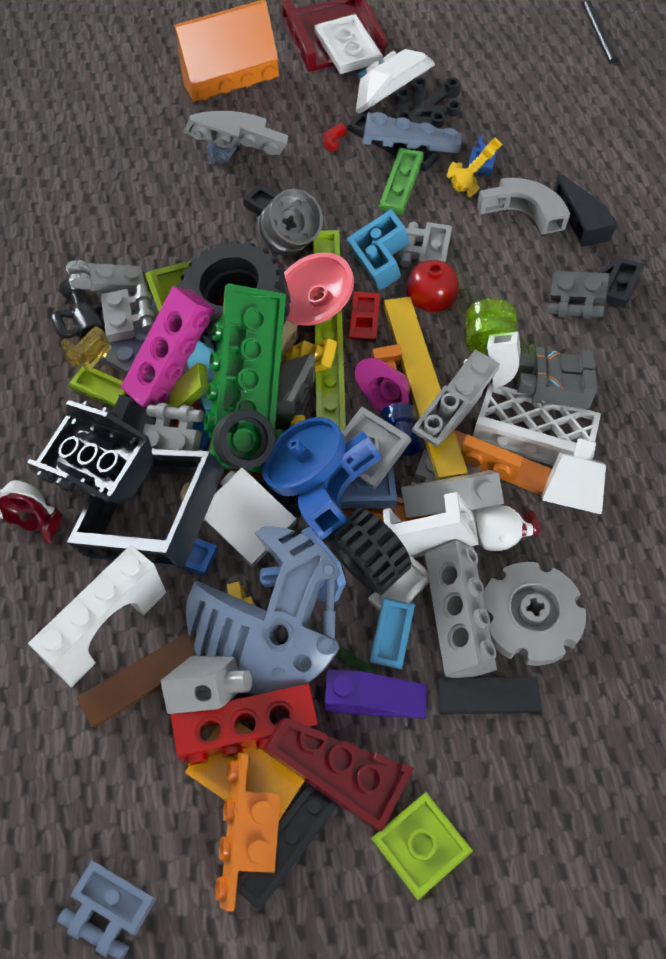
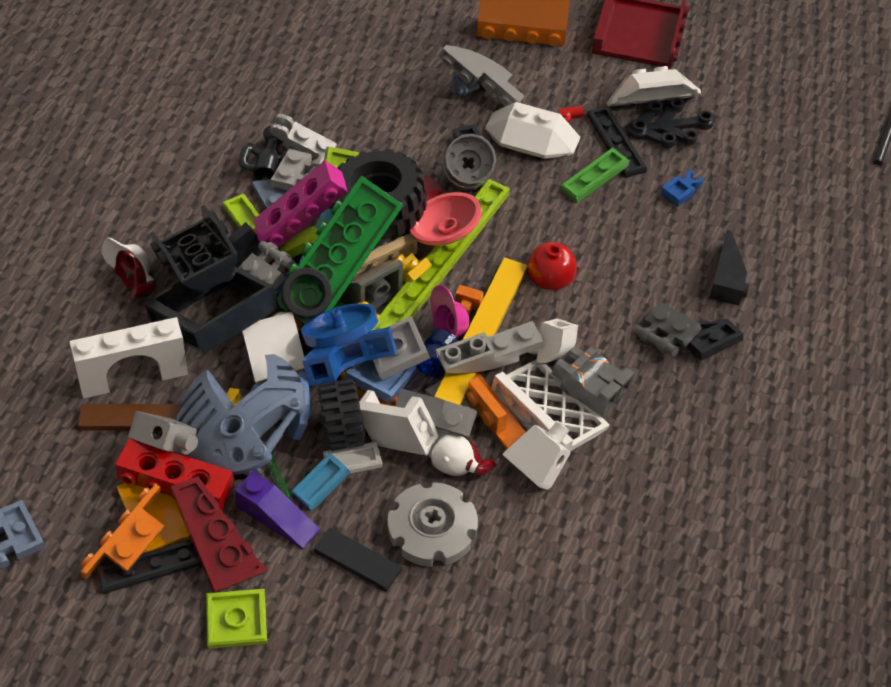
camera: 30 degrees right, 10 degrees down
clear yellow bracket [61,326,112,371] -> none
blue plate [164,533,218,577] -> none
white tile [314,14,383,74] -> none
dark azure brick [346,209,410,291] -> none
red slope [349,291,380,341] -> none
sand blue wing [362,112,461,153] -> none
light grey plate [399,222,452,267] -> none
light grey brick [424,539,497,678] -> none
yellow piece [447,137,503,198] -> none
clear neon green wheel [466,298,517,355] -> none
light grey arch [477,178,570,235] -> none
none -> white wedge [485,102,580,159]

